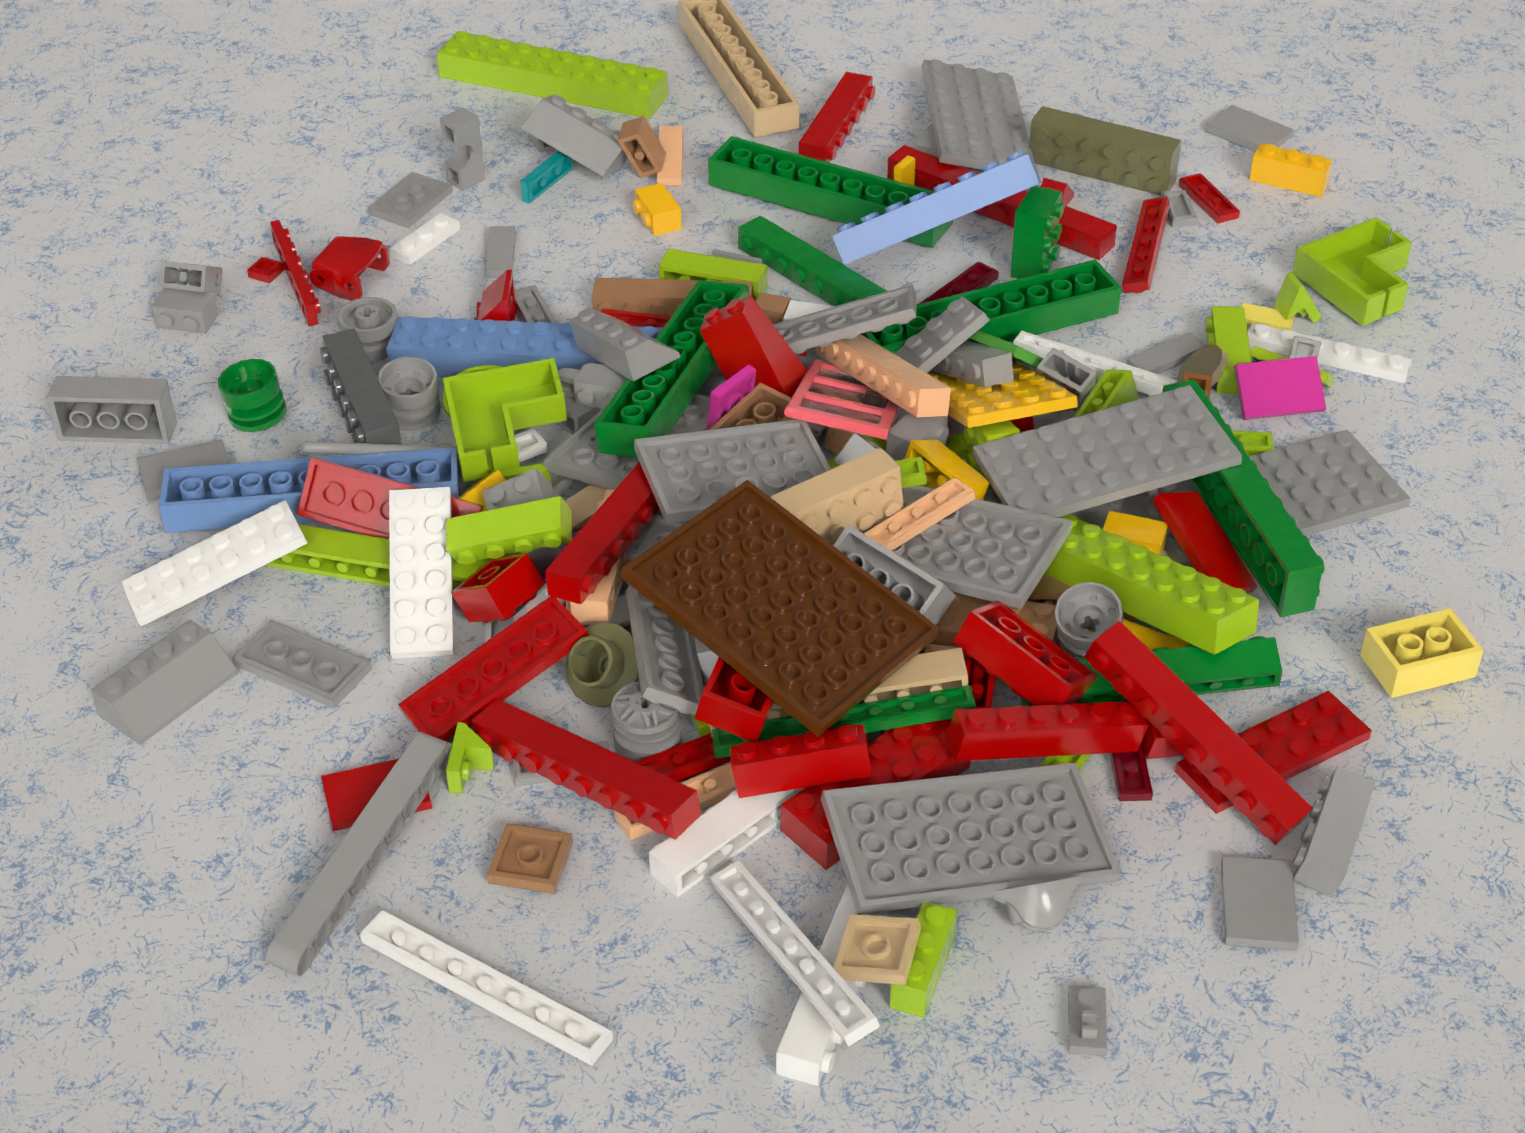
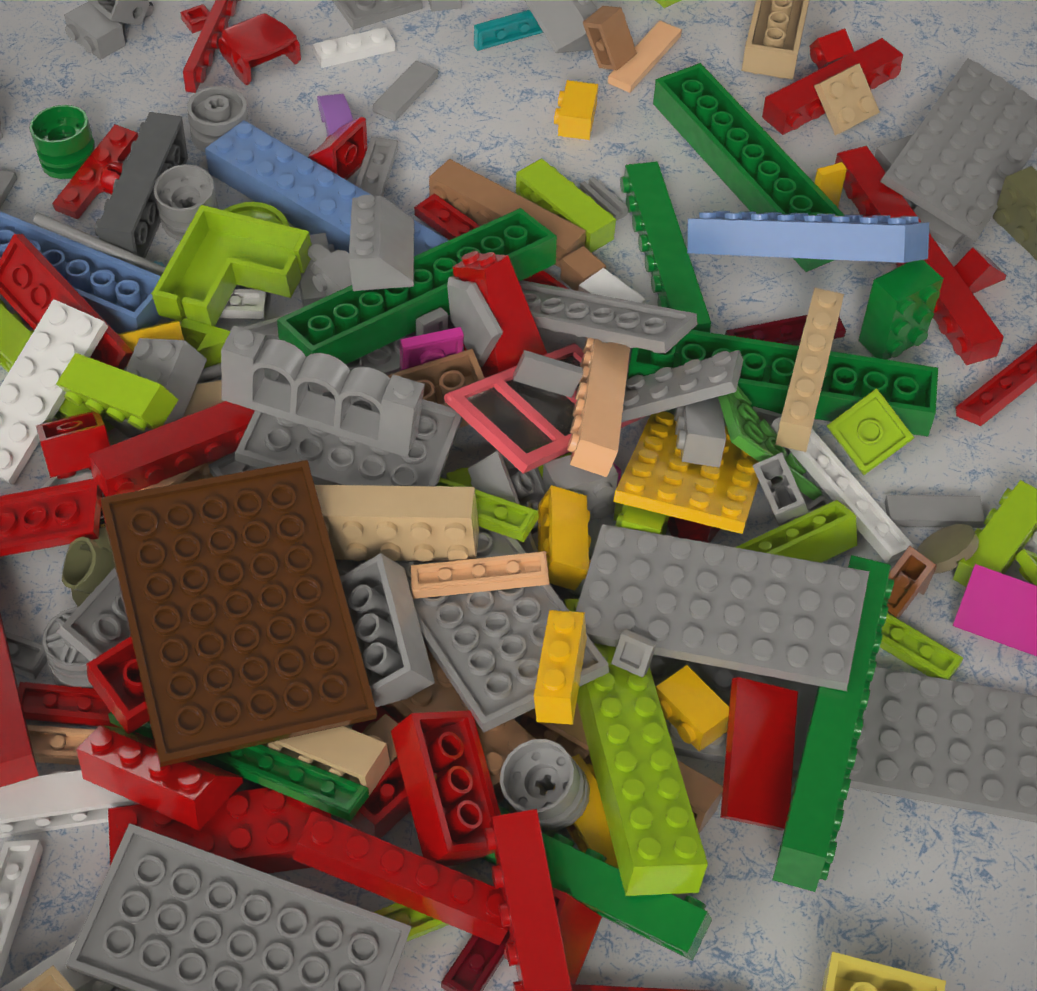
camera: 30 degrees right, 10 degrees up
none -> red plate [52,124,138,219]
none -> light grey fence [221,325,425,458]
none -> medium lavender slope [317,94,353,136]
none -> light grey plate [416,307,448,336]
none -> light grey tile [447,276,503,367]
none -> light grey tile [513,350,583,398]
none -> yellow brick [534,610,587,725]
none -> light grey plate [611,629,657,677]
none -> tan brick [775,287,844,452]
none -> red brick [809,28,855,70]
none -> tan plate [814,63,880,135]
none -> lime tile [826,388,914,475]

